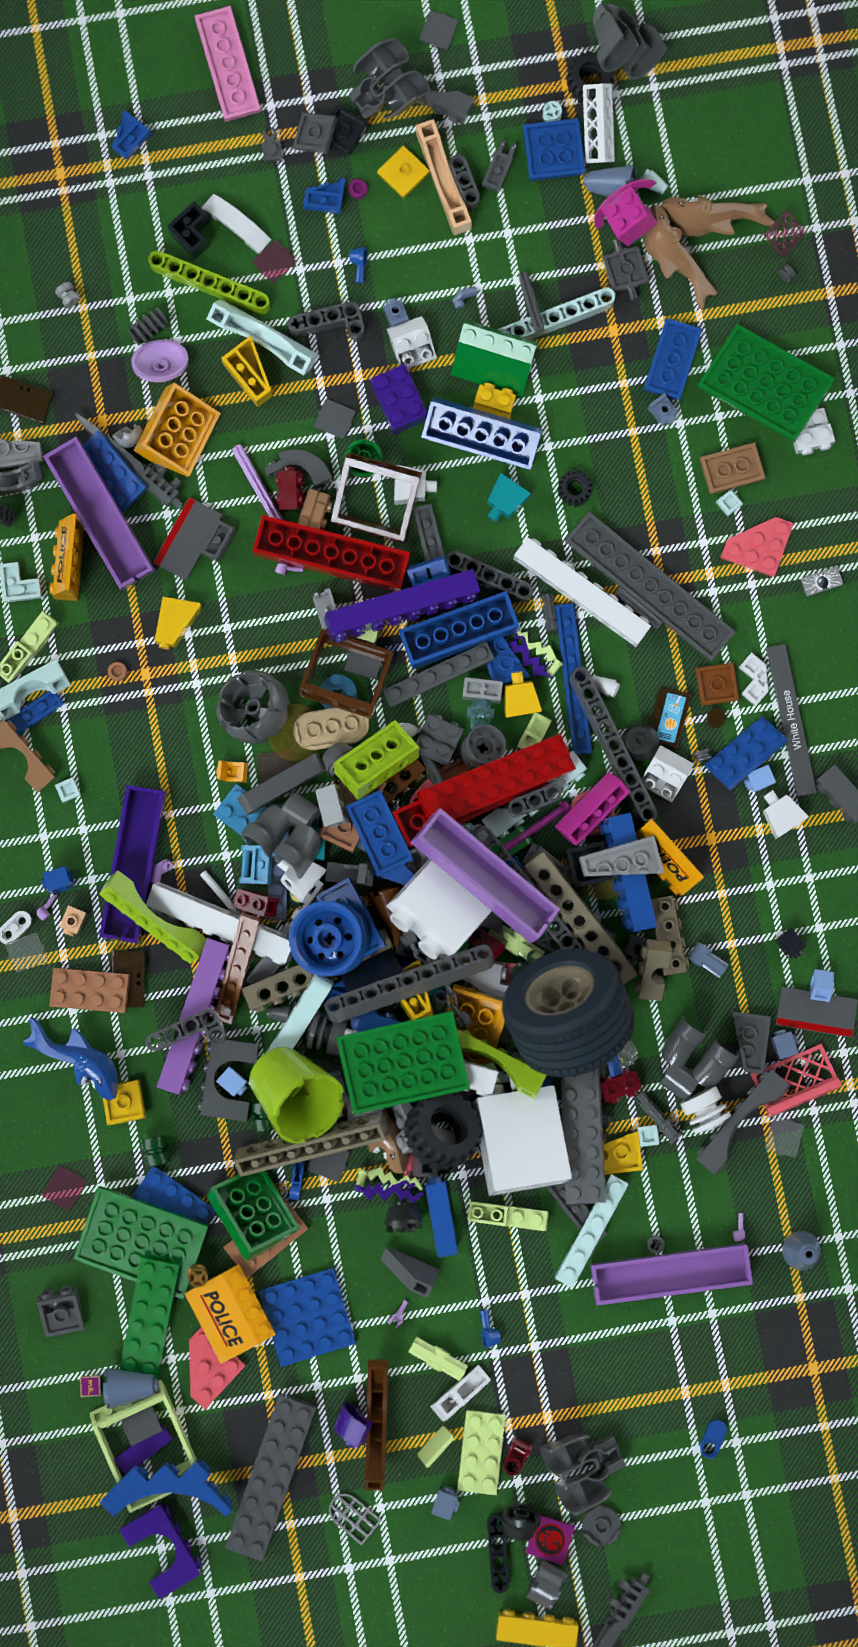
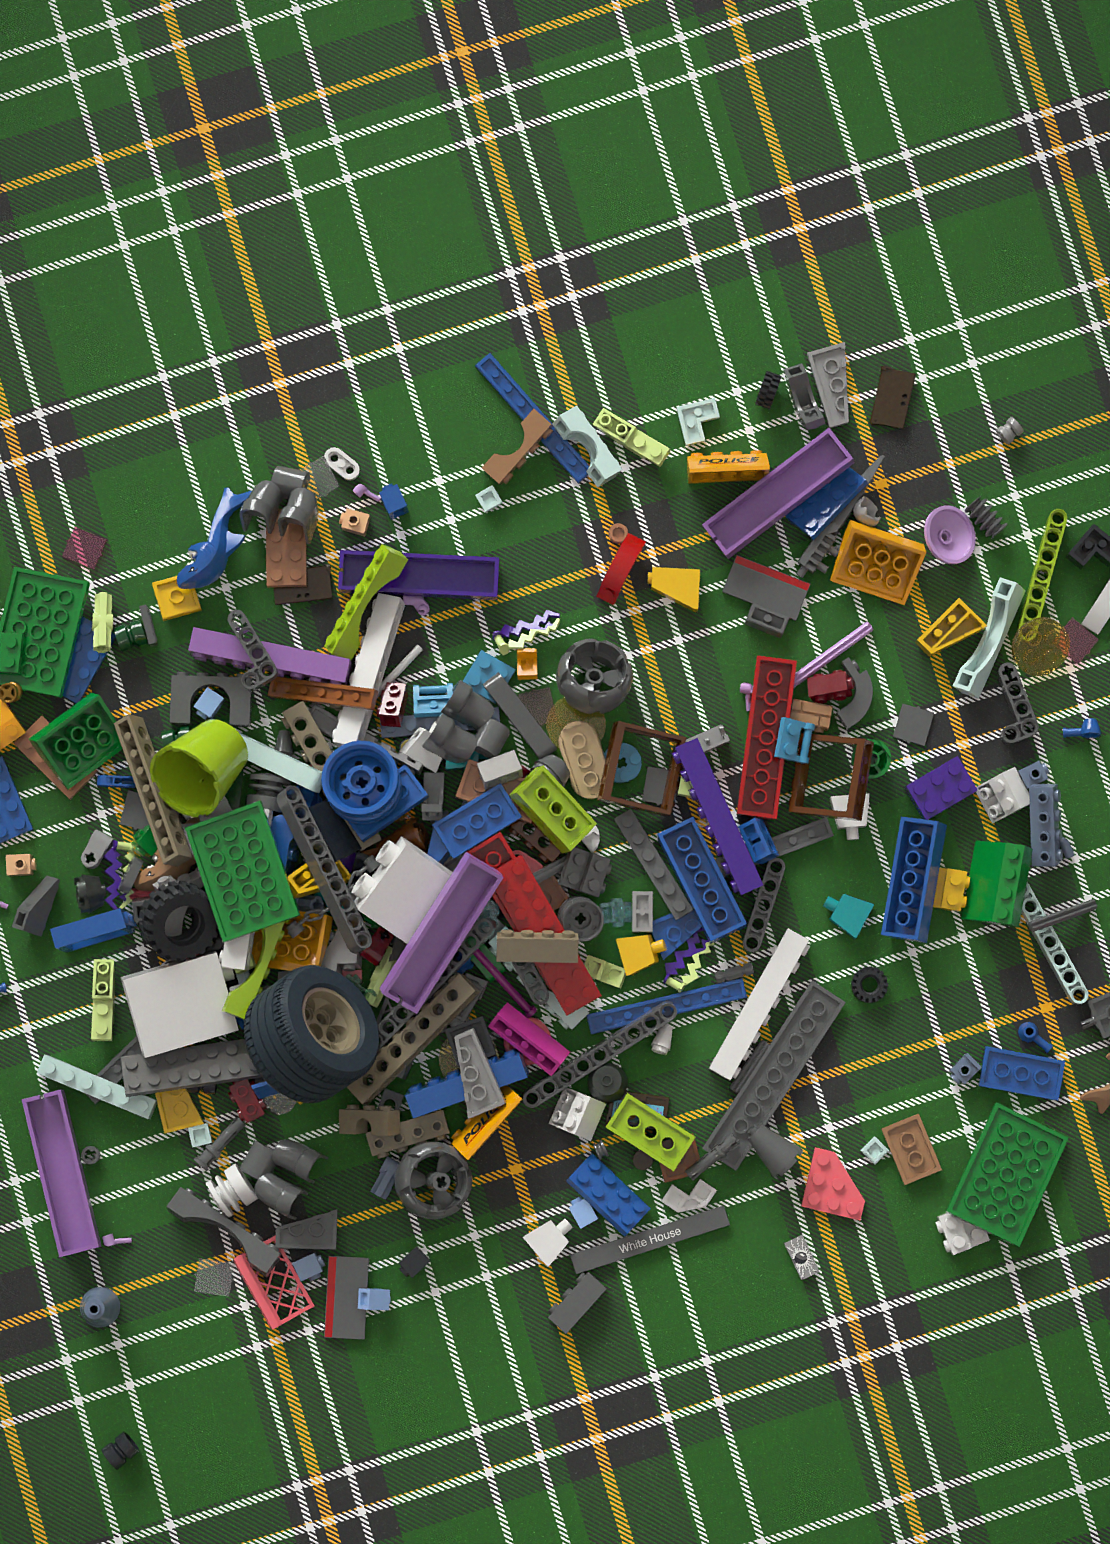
camera: 85 degrees right, 0 degrees up
none -> light nougat brick [6,854,36,876]
none -> light grey piece [81,829,114,869]
none -> yellowish green piece [92,592,113,653]
none -> dark grey beam [118,856,143,894]
none -> green brick [131,825,158,857]
none -> dark grey tile [139,605,158,647]
none -> dark grey piece [240,466,318,544]
none -> dark grey wheel [395,1142,472,1220]
none -> piece [492,610,560,655]
none -> dark tan brick [496,930,579,963]
none -> red arch [596,533,646,605]
none -> lime brick [606,1093,696,1171]
none -> dark grey pin [685,1133,740,1180]
none -> dark grey cone [747,1124,803,1179]
none -> dark azure plate [774,717,815,764]
none -> clear yellow tile [1011,617,1070,676]
none -> blue bar [1018,1022,1053,1053]
none -> sand blue brick [1029,784,1063,867]

